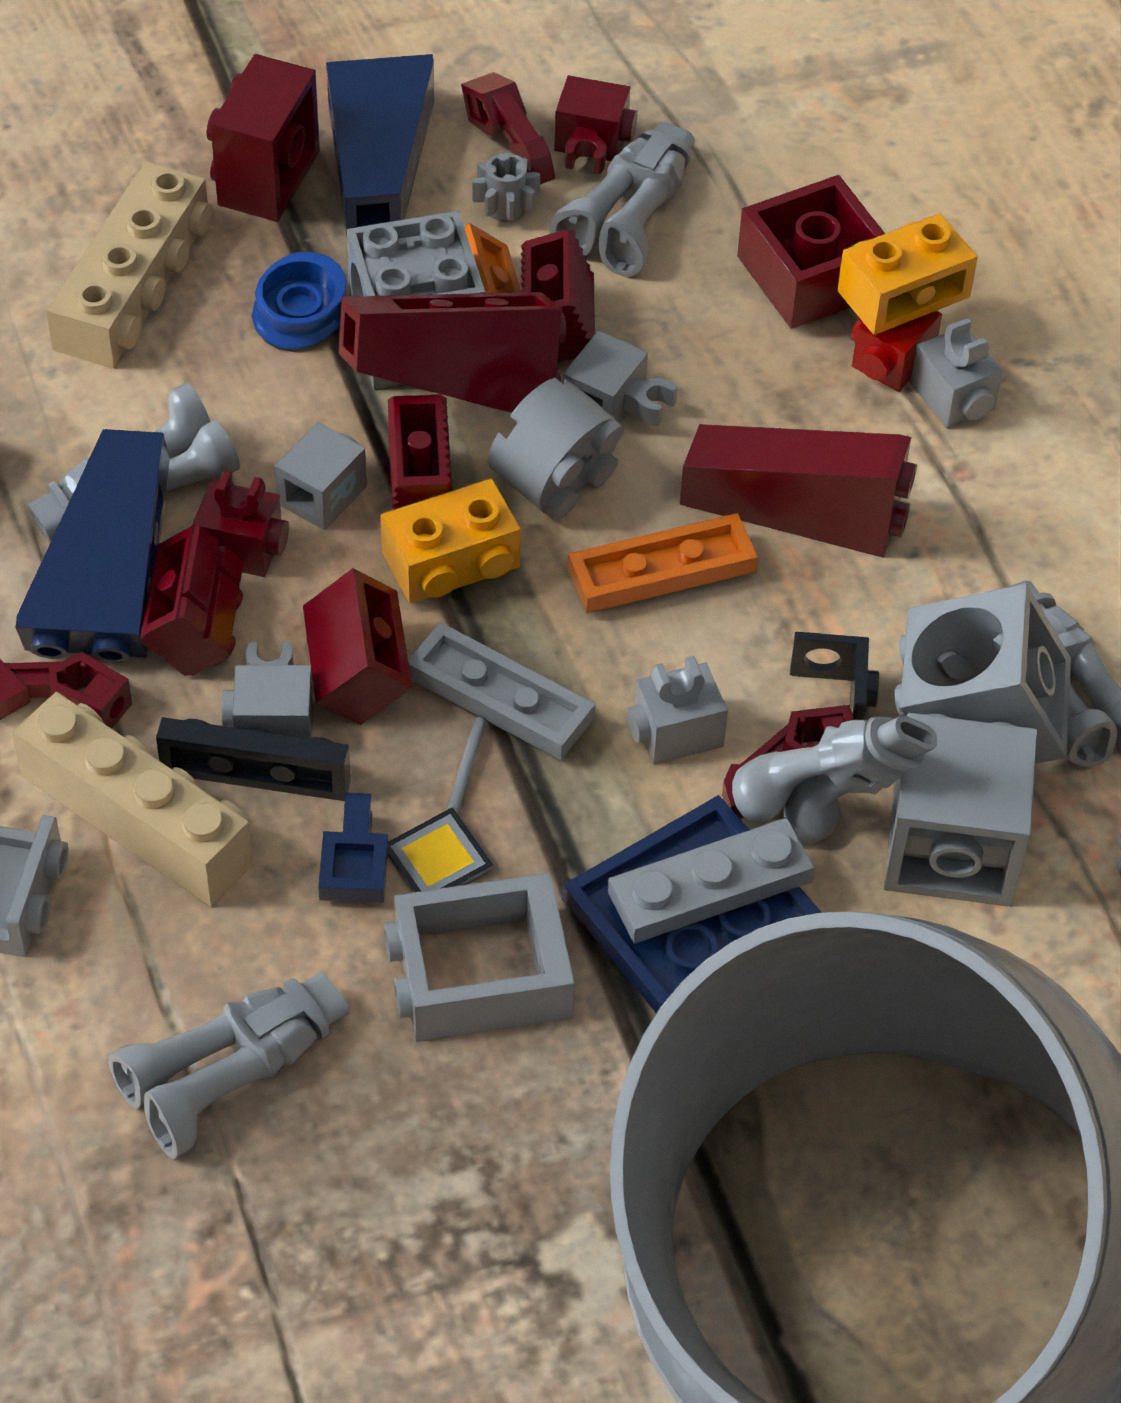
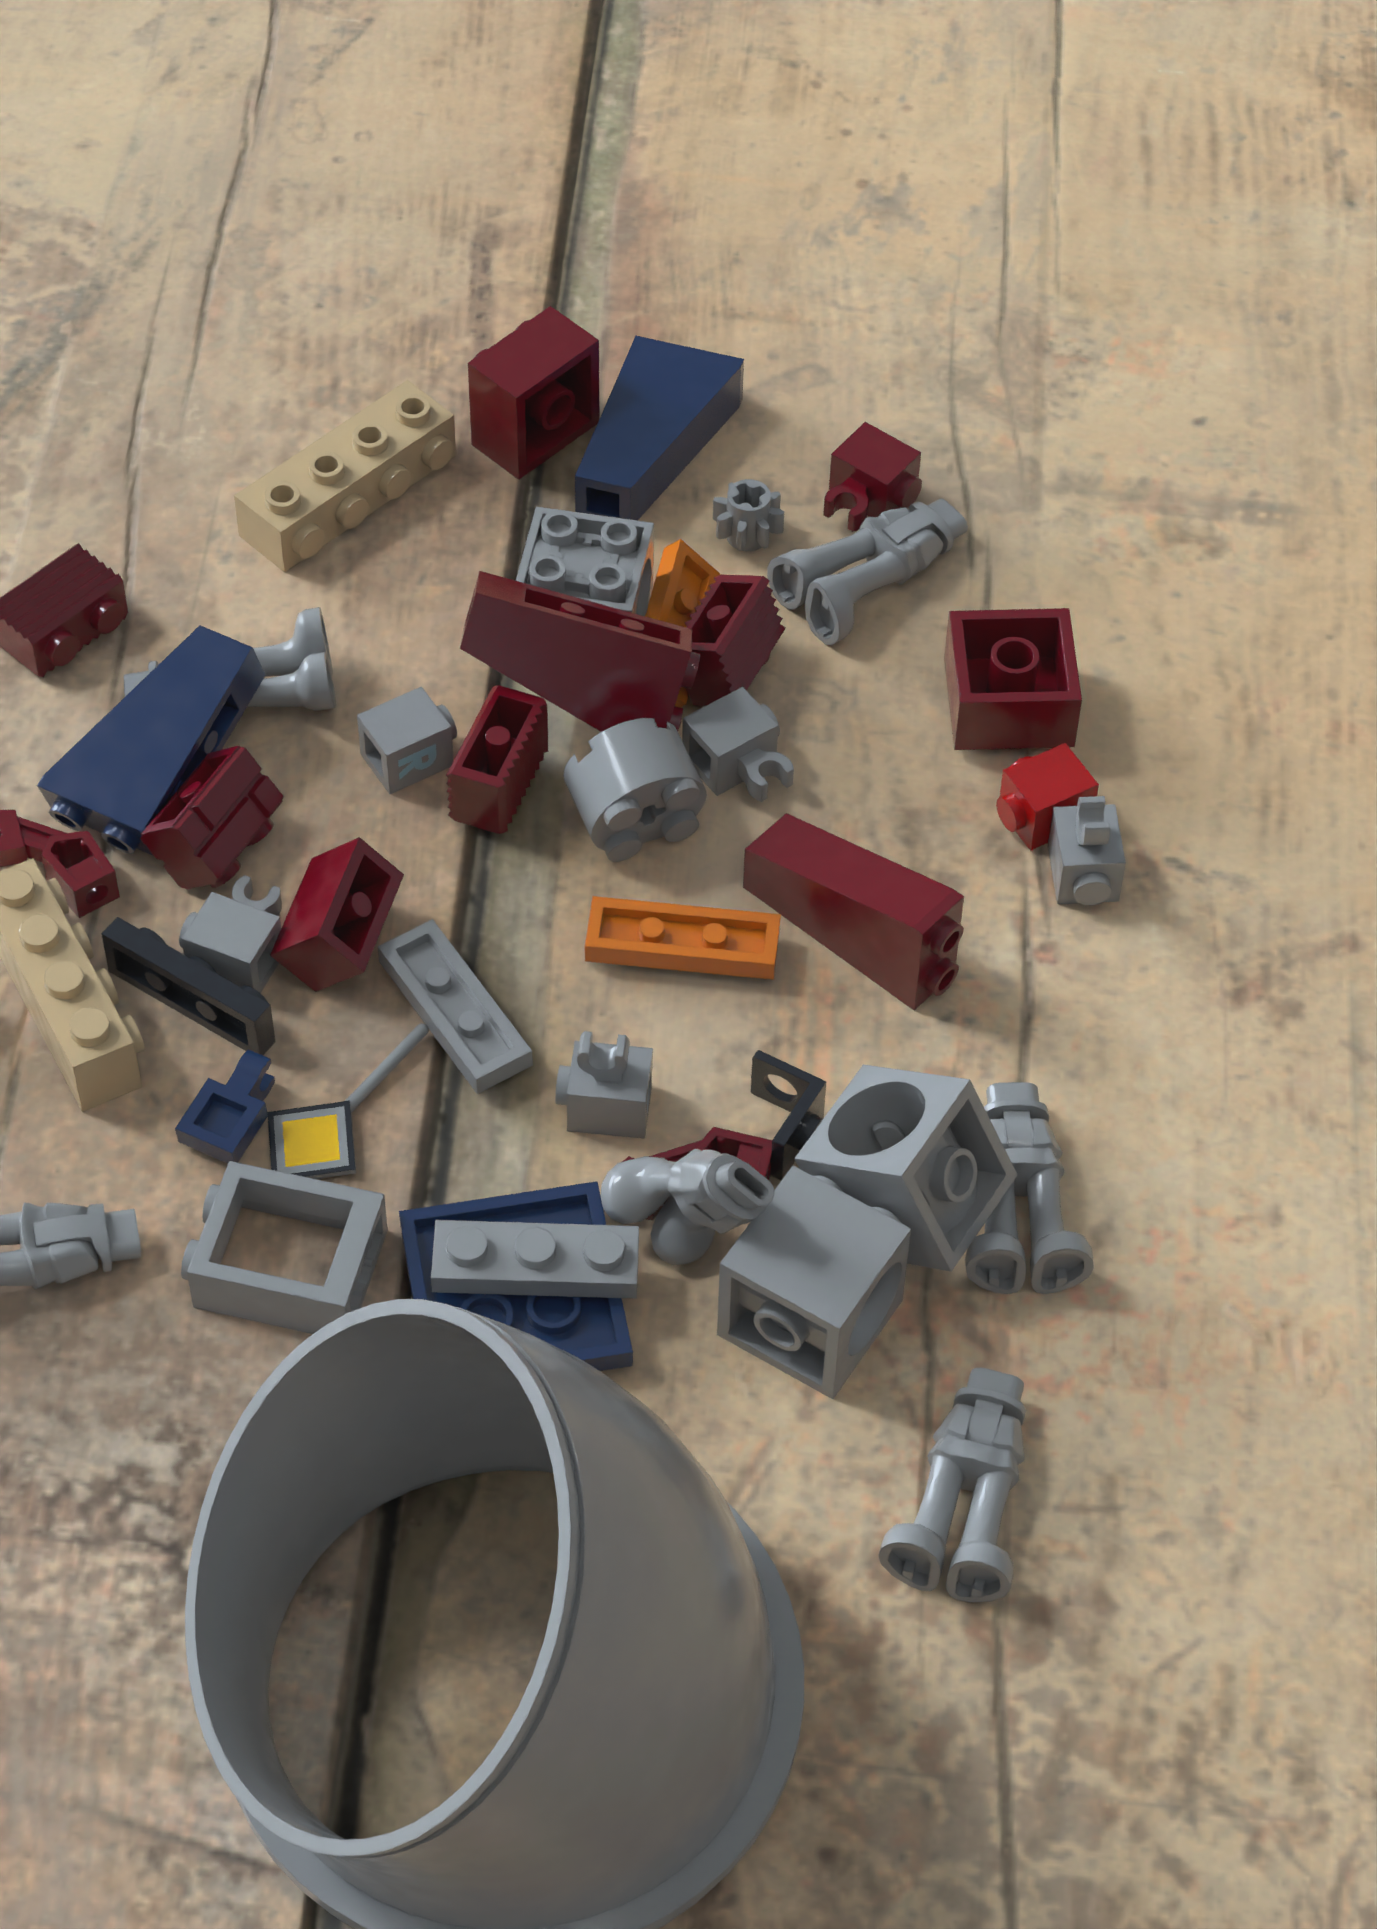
camera: 25 degrees right, 0 degrees up
dark red brick [192,471,289,577] -> none
blue piece [251,252,347,350] -> none
light orange brick [380,478,521,604] -> none
dark red piece [461,72,556,184] -> none
light orange brick [837,213,978,335] -> none

